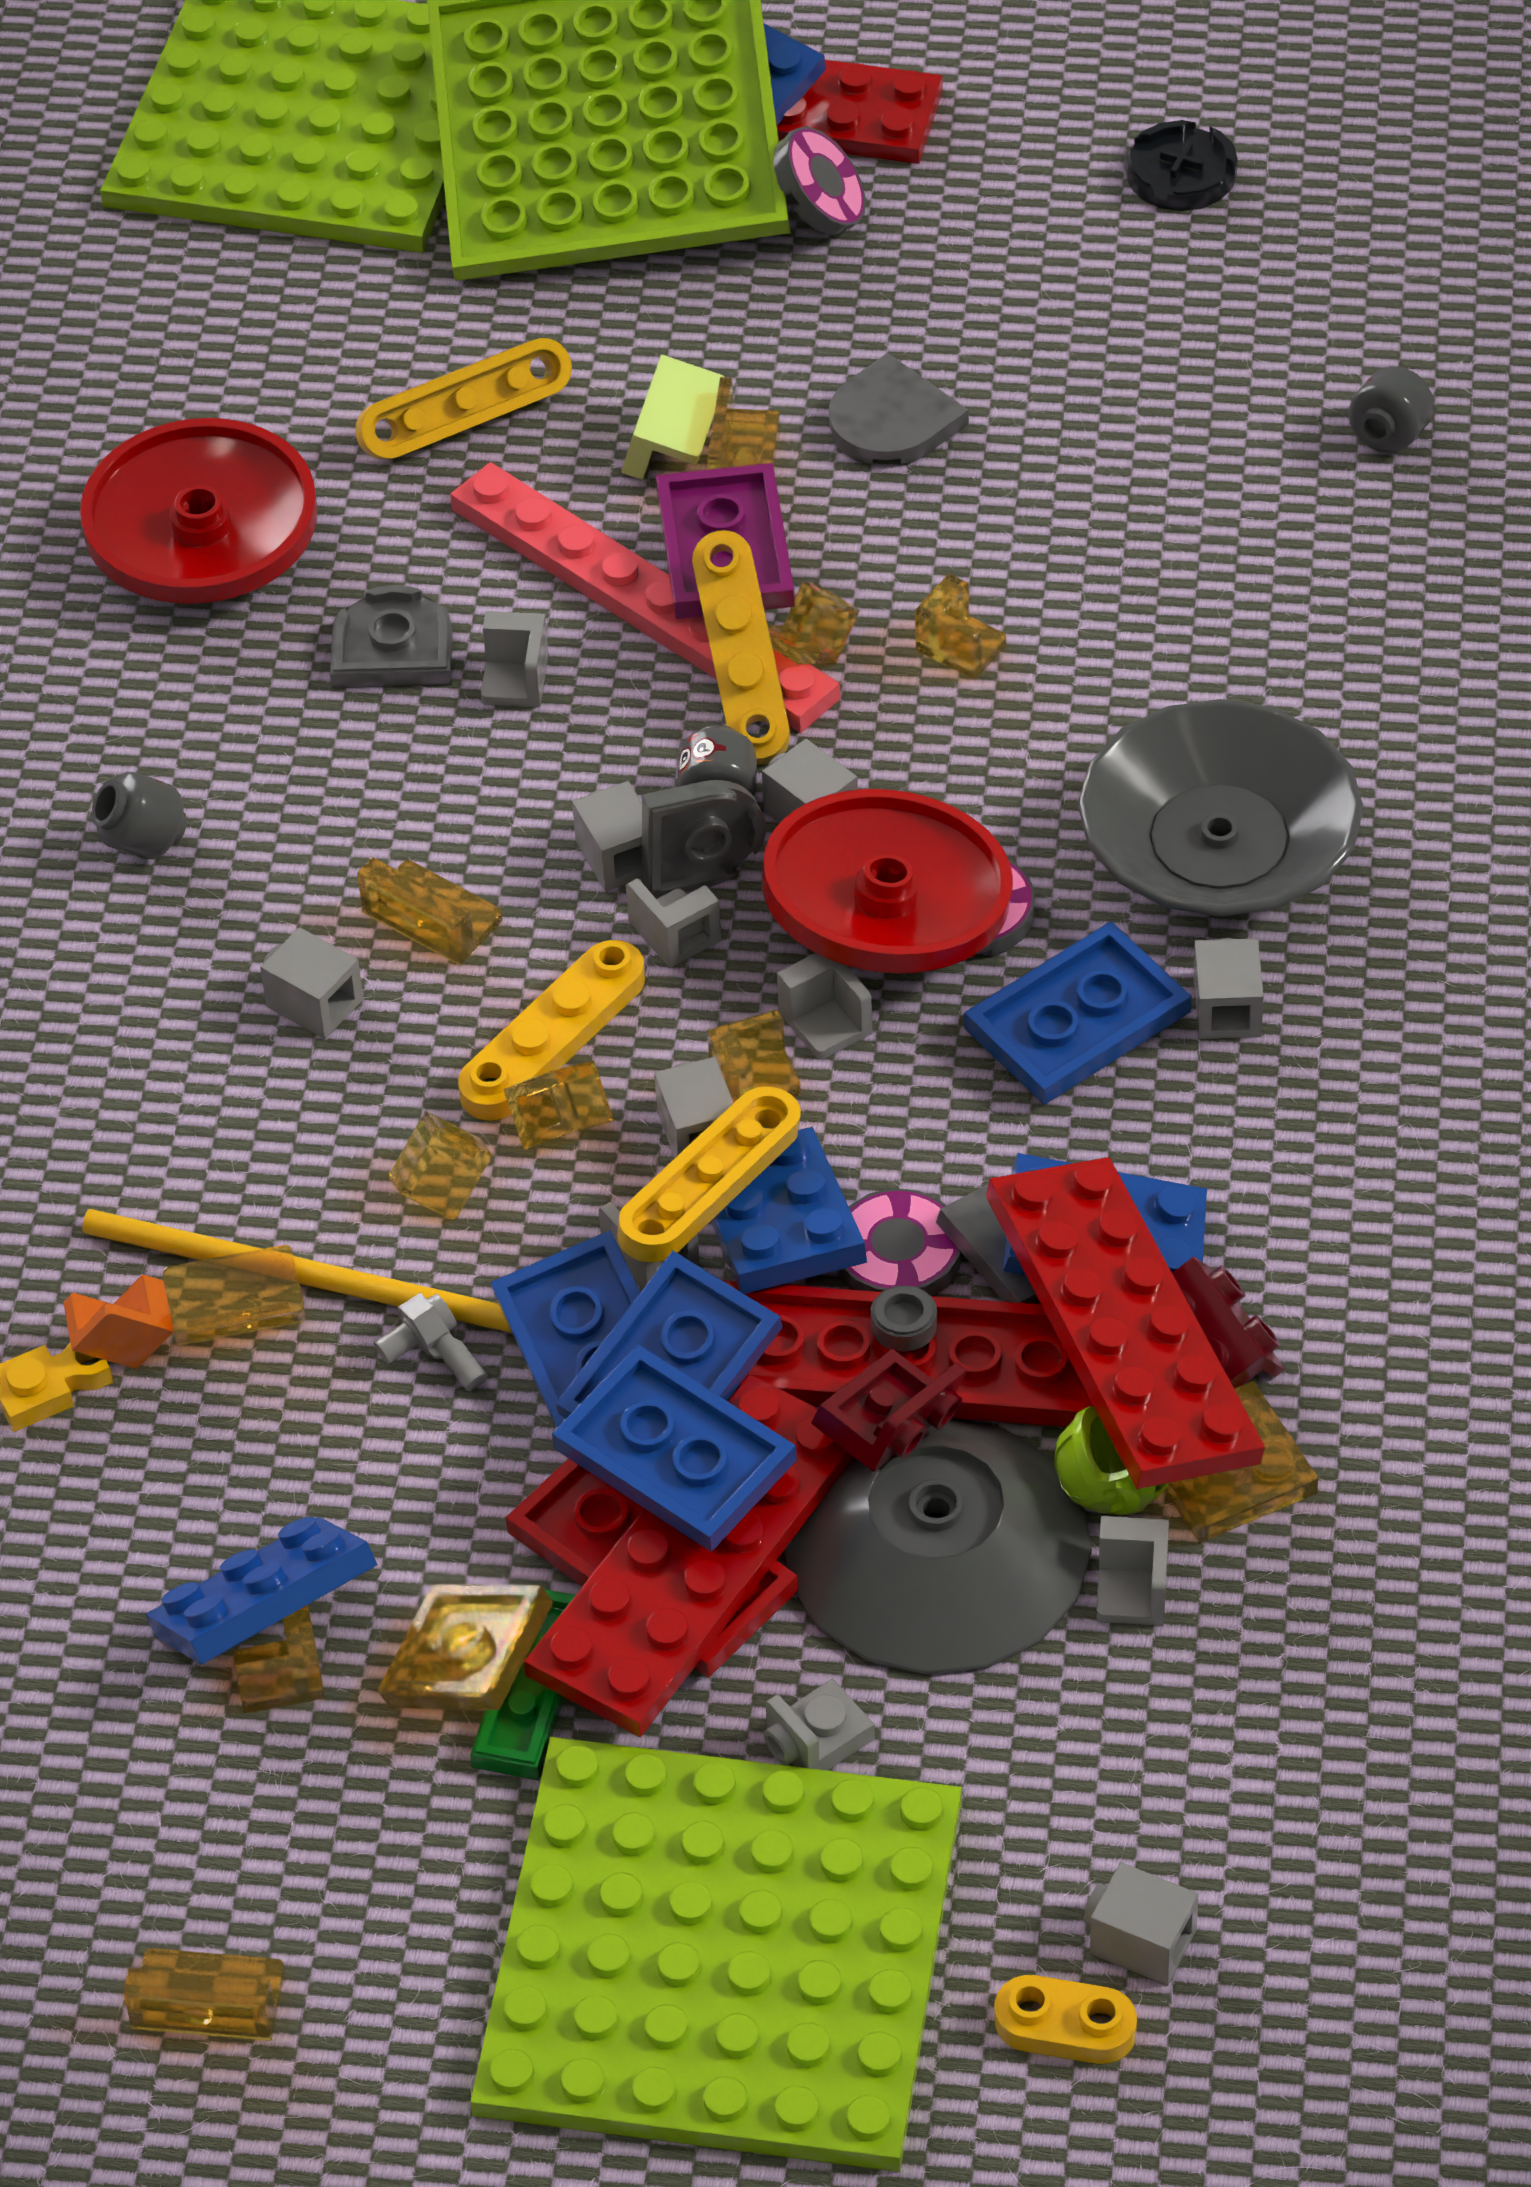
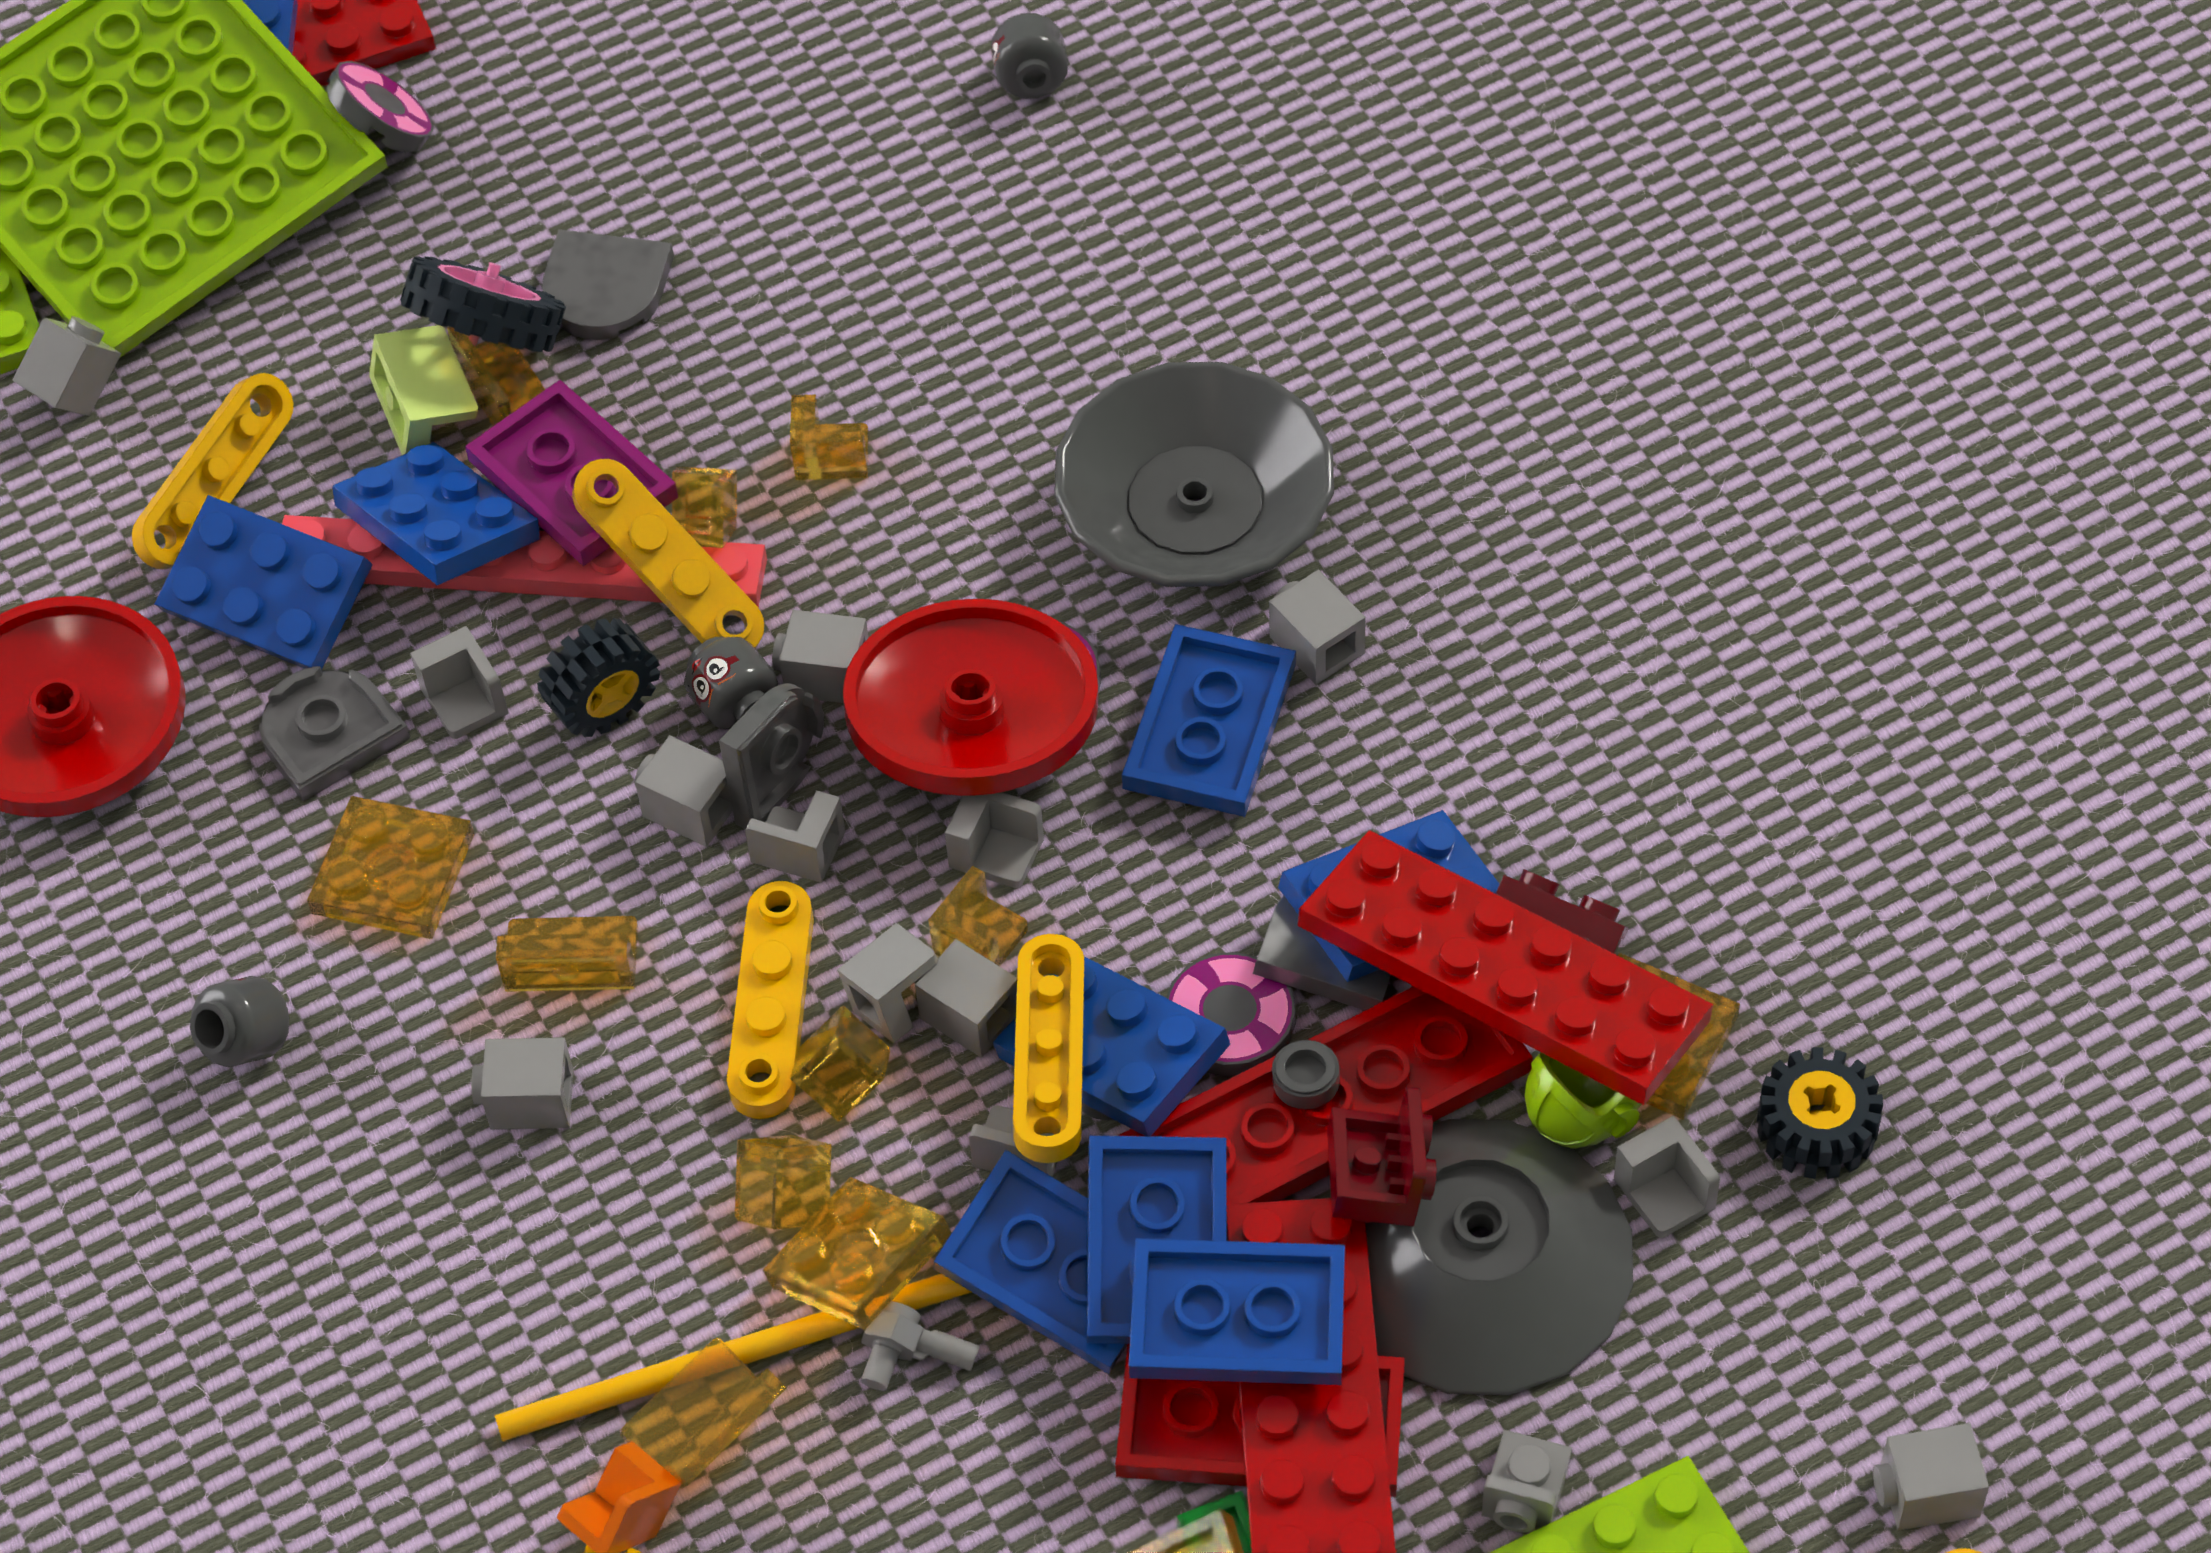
camera: 35 degrees left, 5 degrees up
none -> light grey brick [12,316,121,416]
none -> blue plate [154,495,373,670]
none -> clear yellow plate [307,796,474,939]
none -> blue plate [332,442,540,585]
none -> black wheel [400,256,566,352]
none -> black wheel [537,618,660,737]
none -> clear yellow plate [763,1177,952,1330]
none -> light grey panel [837,923,938,1043]
none -> black wheel [1756,1047,1883,1179]

